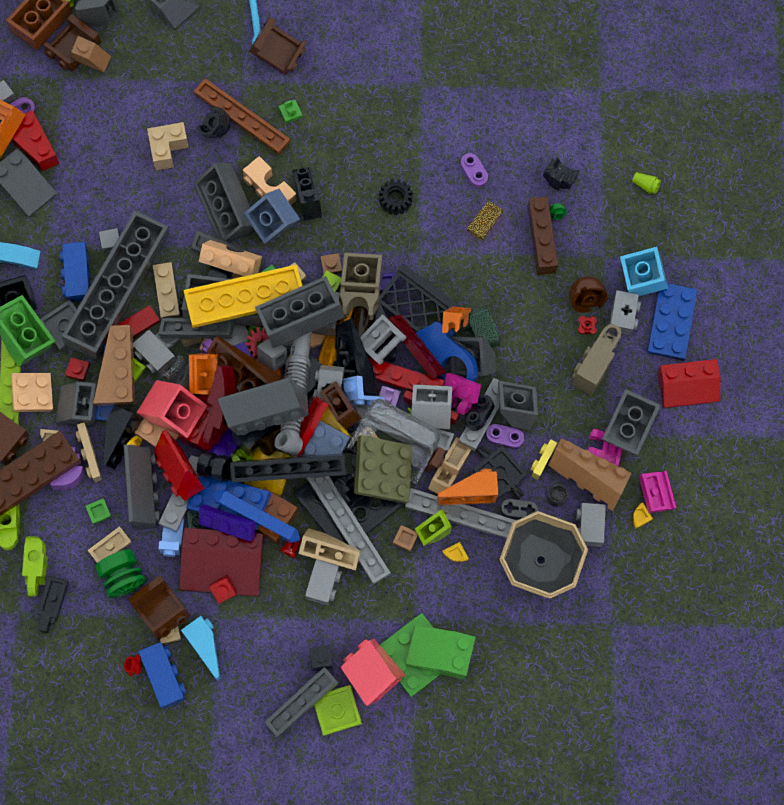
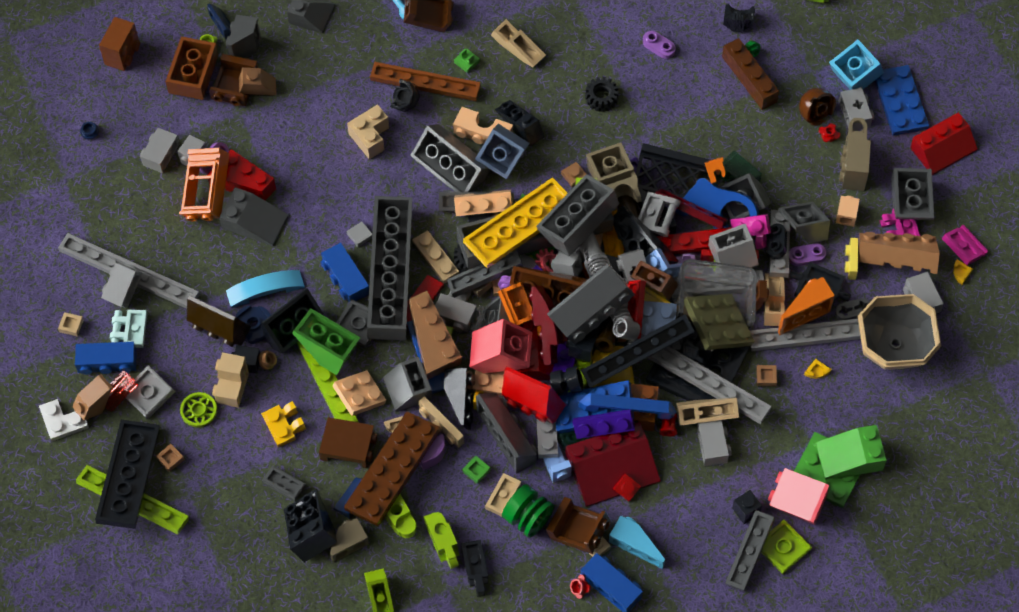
camera: 20 degrees left, 10 degrees down
red plate [65,357,90,382] -> none
lime slope [415,510,452,546] -> none
clear yellow plate [467,200,504,241] -> none
clear smoke wheel [547,484,568,507] -> none
none -> tan slope [491,19,546,67]
none -> light nougat brick [836,196,860,227]

